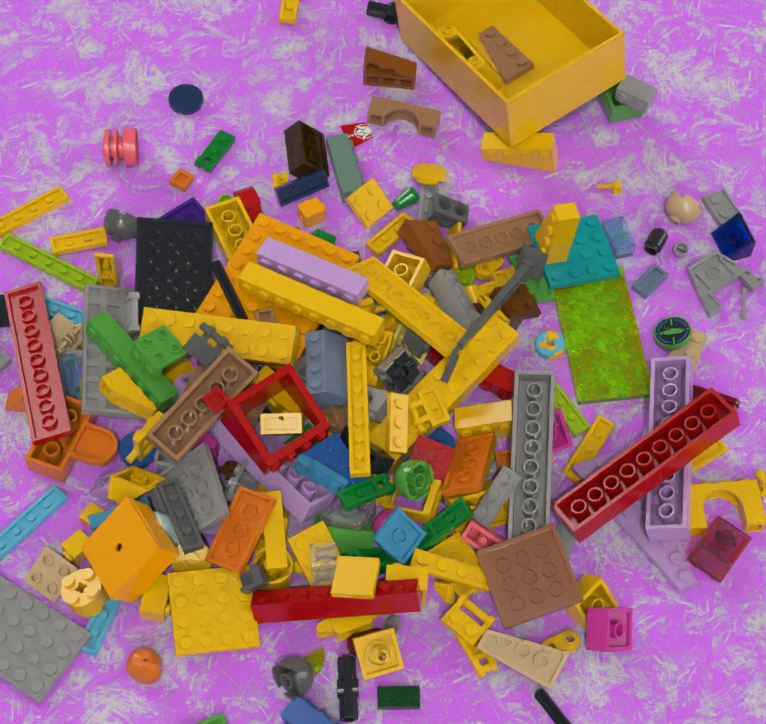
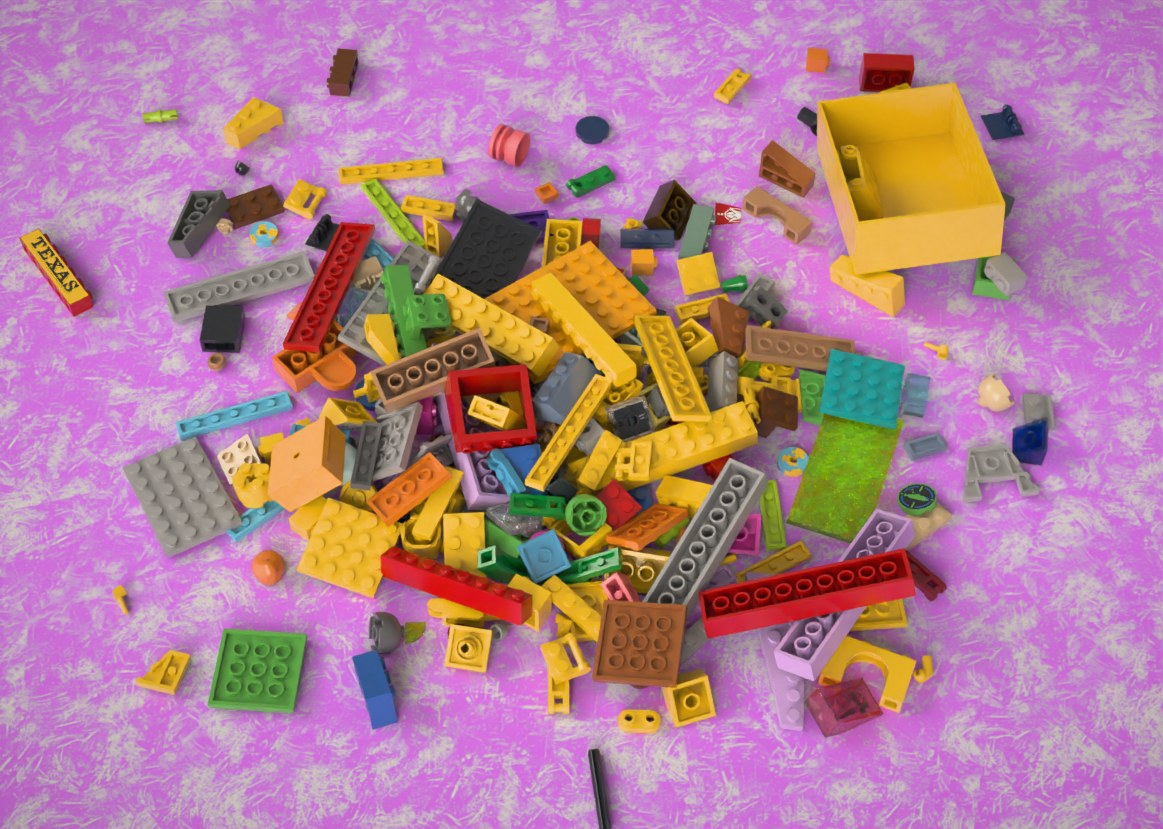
camera: 30 degrees right, 5 degrees down
dark grey plate [182,322,234,369] -> none
red plate [202,386,230,415] -> none
black axle [211,260,248,320] -> none
dark grey panel [239,563,270,595] -> none
lavender brick [256,237,369,306] -> none
clear brick [310,542,337,586] -> none
yellow tile [331,556,380,599] -> none
black piece [337,655,359,723] -> none
dark green plate [377,686,420,710] -> none
yellow tile [411,163,447,185] -> none
dark grey piece [440,243,548,383] -> none
light grey plate [472,465,522,528] -> none
tan wing [476,629,570,690] -> none
medium nougat wing [479,26,534,85] -> none
yellow wedge [535,202,580,265] -> none
dark pink slope [586,607,633,652] -> none
black brick [644,228,668,256] -> none
light grey hinge [673,242,689,258] -> none
light grey hinge [740,287,748,320] -> none

